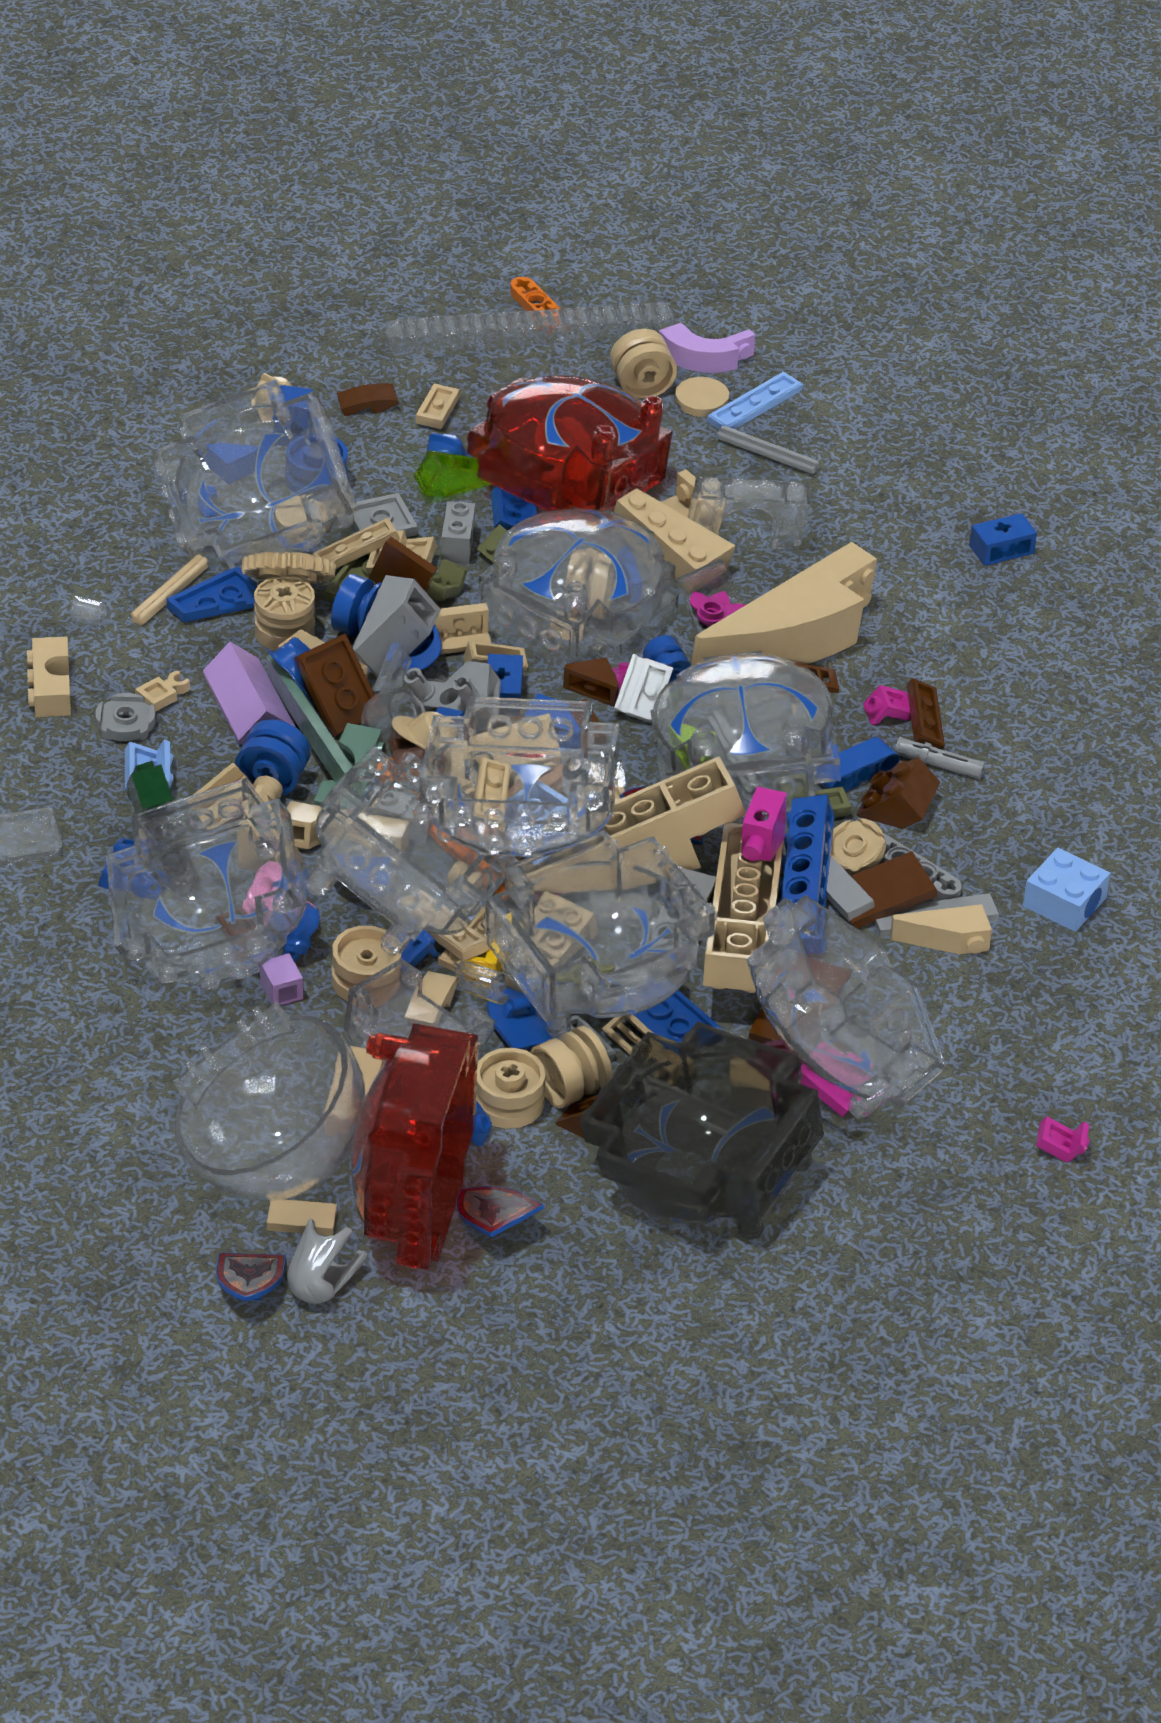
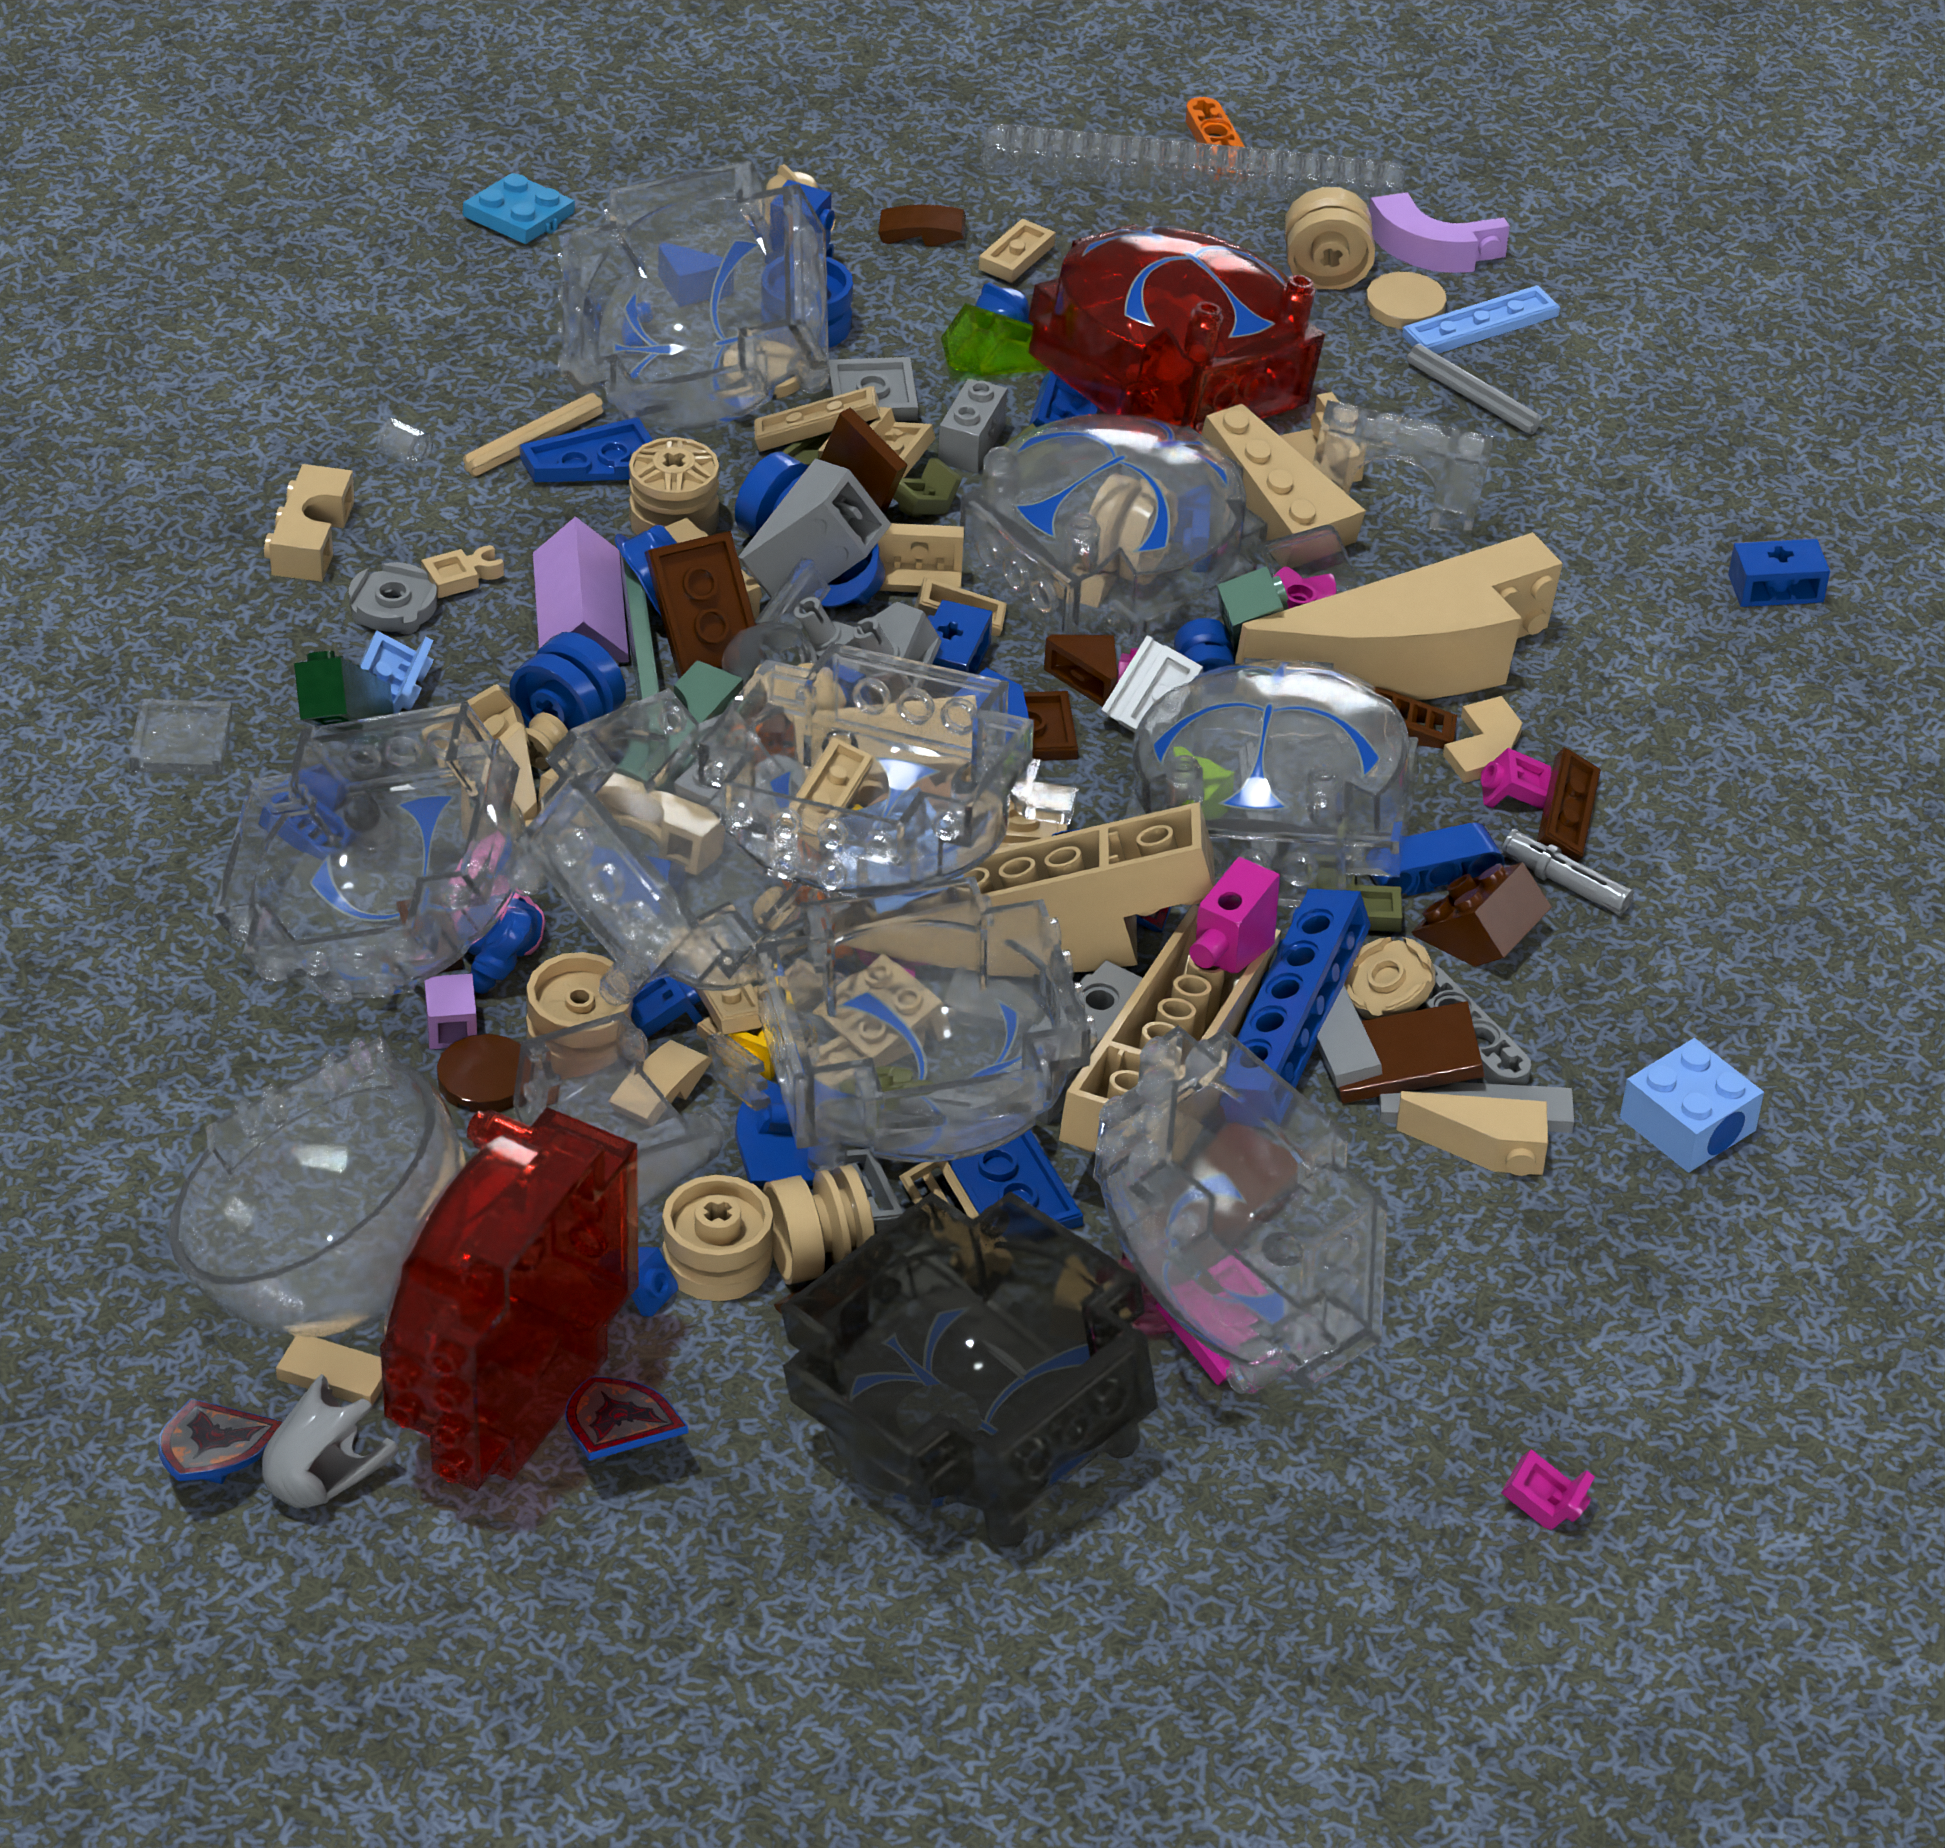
camera: 15 degrees right, 0 degrees up
tan gear [242,552,336,584] -> none
none -> reddish brown tile [437,1034,534,1114]
none -> dark azure plate [463,173,575,244]
none -> sand green brick [1217,566,1289,650]
none -> tan tile [1443,696,1523,783]

